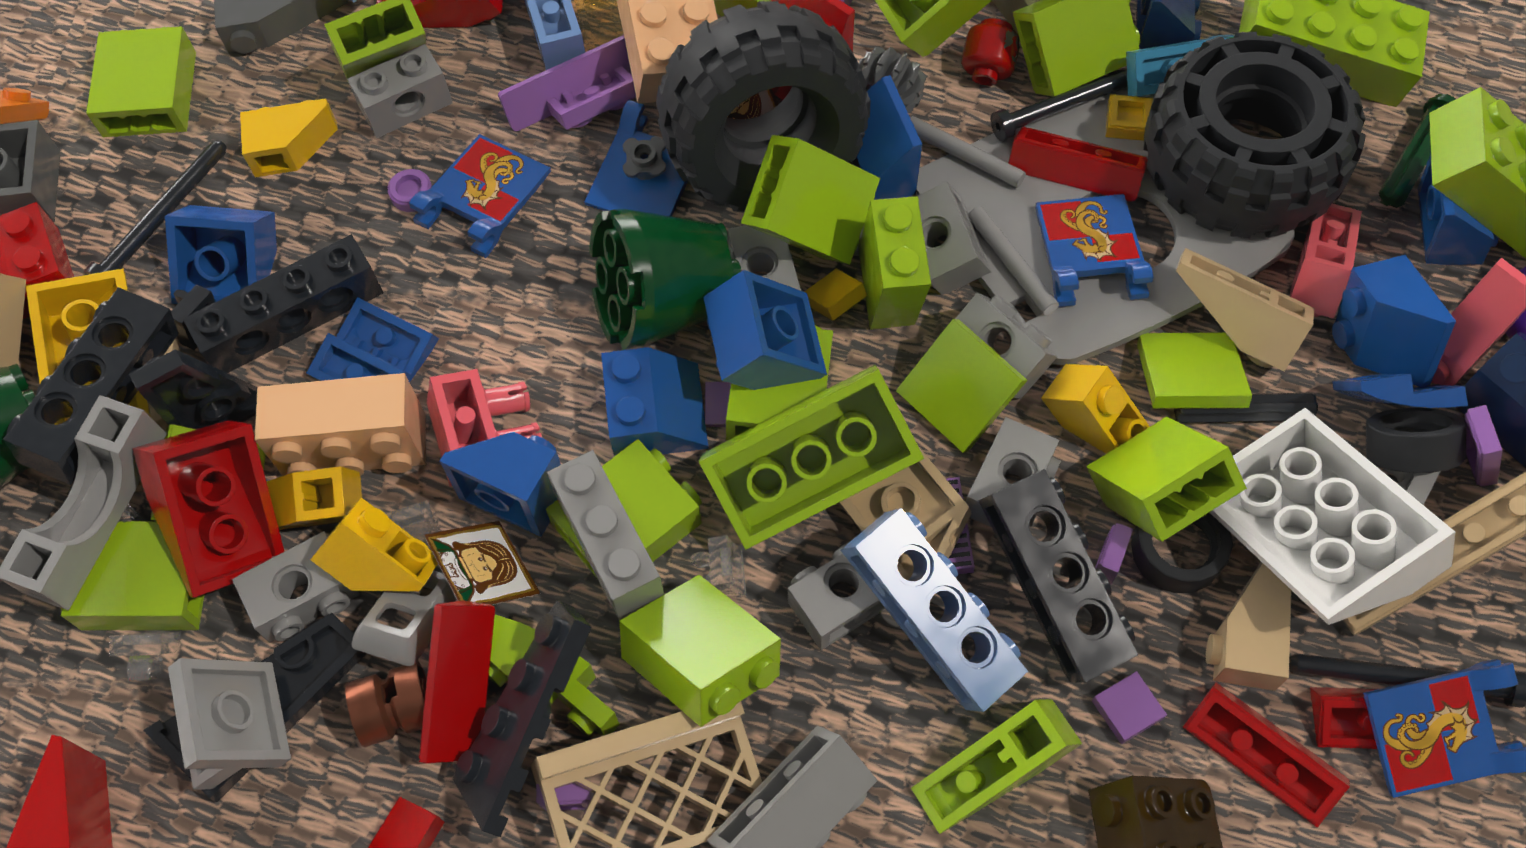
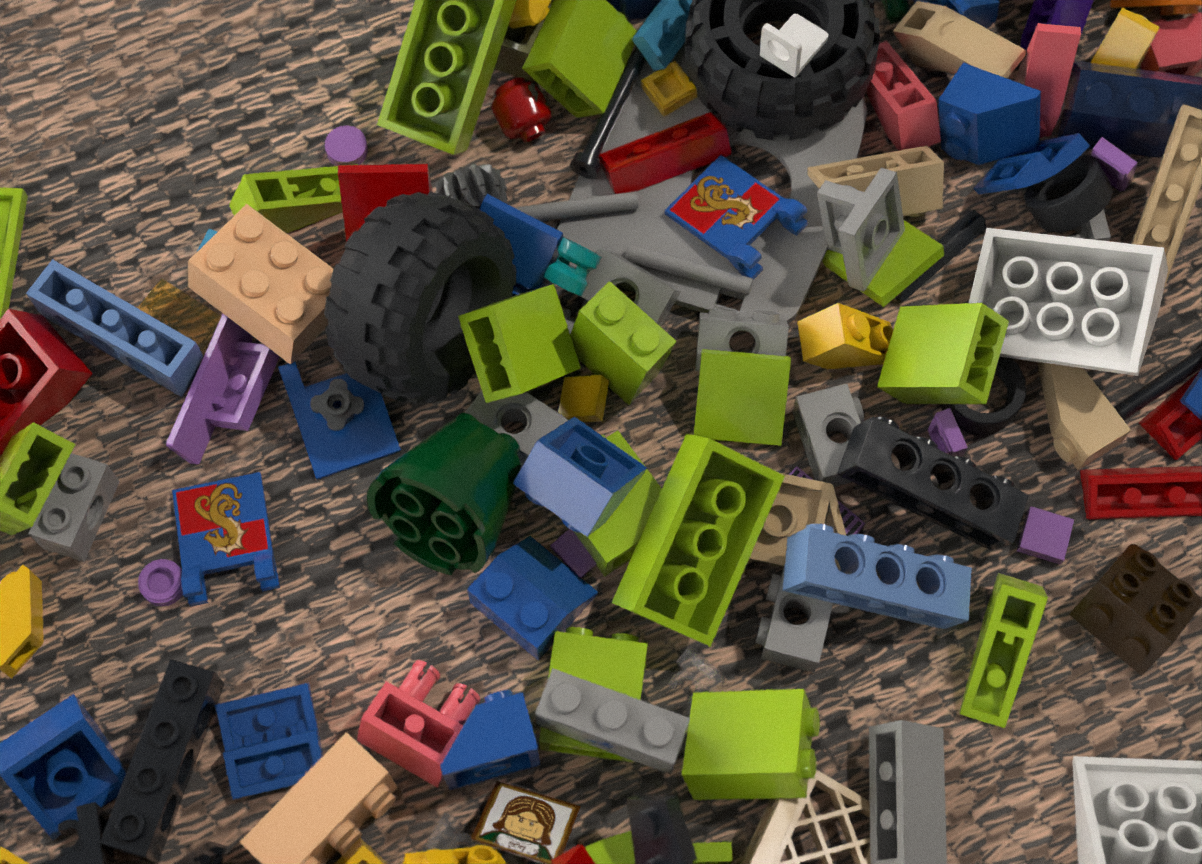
camera: 45 degrees left, 5 degrees up
none -> teal wheel [543,237,602,296]
none -> white bracket [760,14,828,78]
none -> light grey bracket [817,168,905,292]
none -> tan slope [893,1,1027,78]

